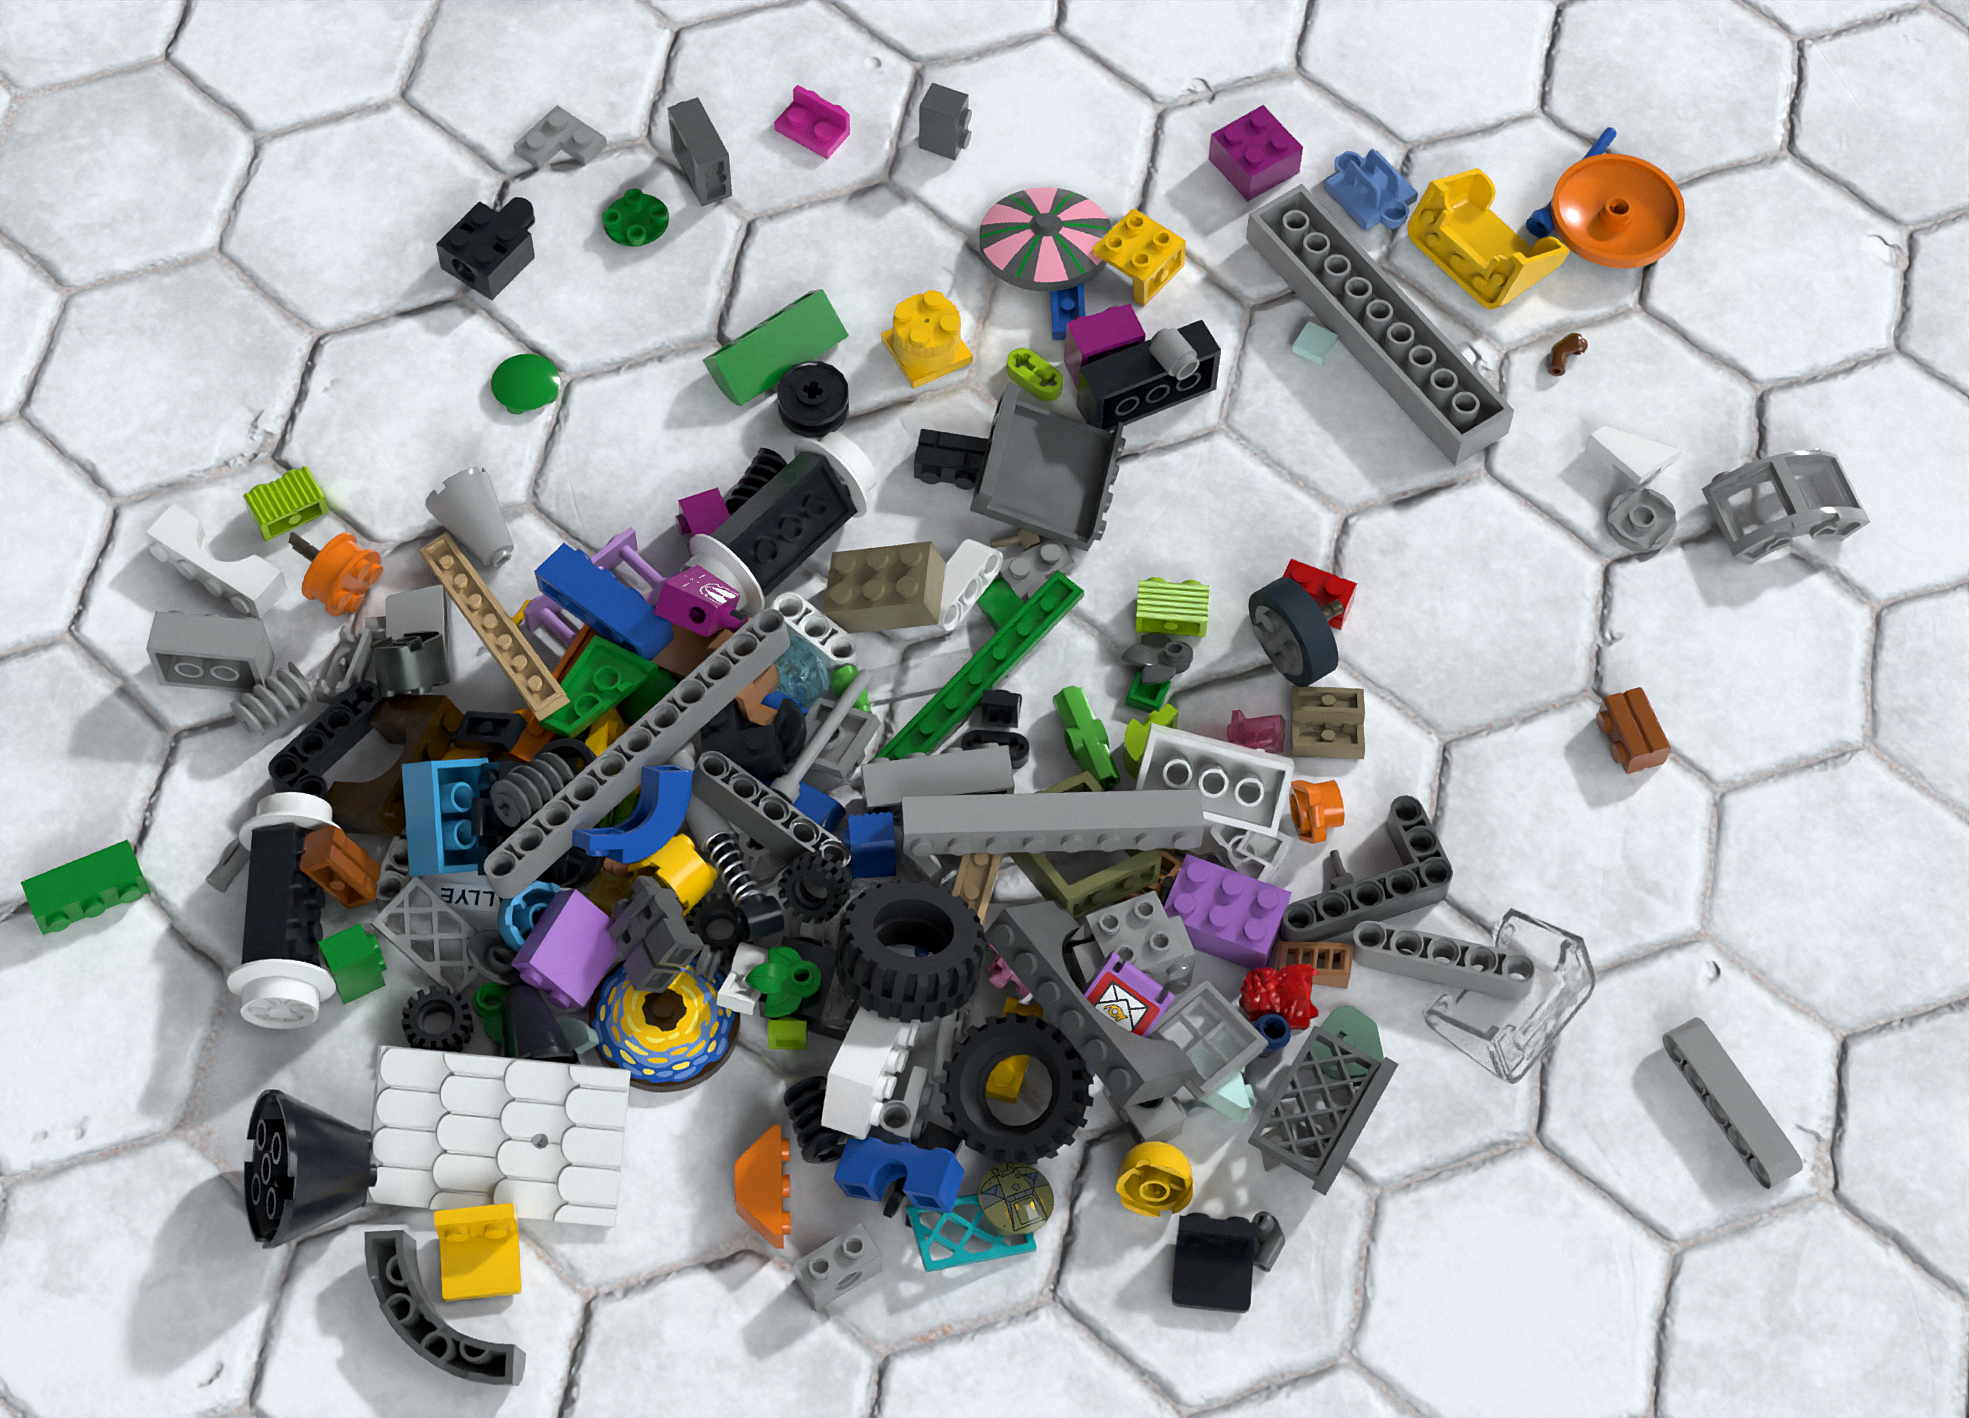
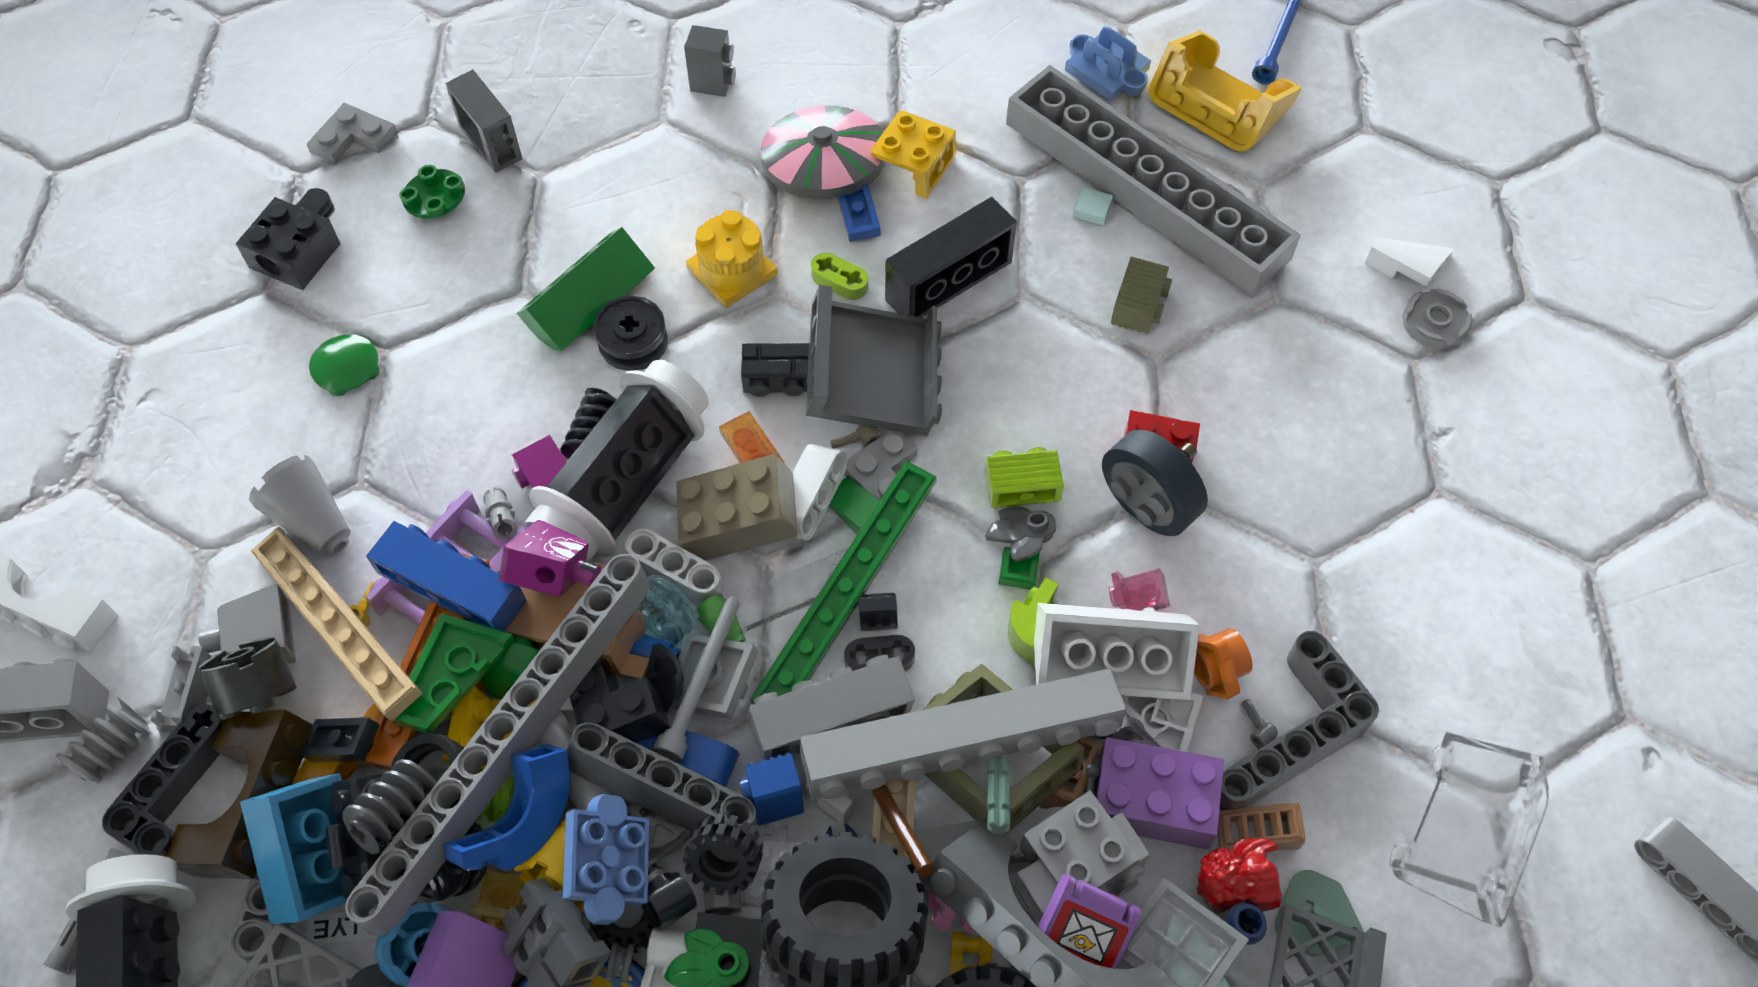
camera: 10 degrees left, 0 degrees up
lime brick [243,466,329,542] -> none
orange wheel [288,532,383,617] -> none
dark orange brick [299,825,381,910] -> none
dark pink bracket [774,85,850,159] -> none
bright green piece [1053,685,1121,792] -> none
magenta brick [1064,303,1146,390] -> none
light grey brick [1150,328,1199,380] -> none
magenta brick [1208,105,1303,201] -> none
dark tan slope [1291,686,1365,759] -> none
light grey beam [1352,921,1536,1000] -> none
reddish brown arm [1548,333,1588,376] -> none
orange dish [1550,154,1685,269] -> none
dark orange brick [1596,687,1671,774] -> none
window [1702,449,1870,564] -> none
none -> light grey pin [483,487,517,540]
none -> medium blue piece [563,794,649,925]
none -> clear orange plate [719,411,784,463]
none -> reddish brown bar [872,785,934,878]
none -> sand green axle [987,756,1010,834]
none -> olive brick [1111,256,1173,334]

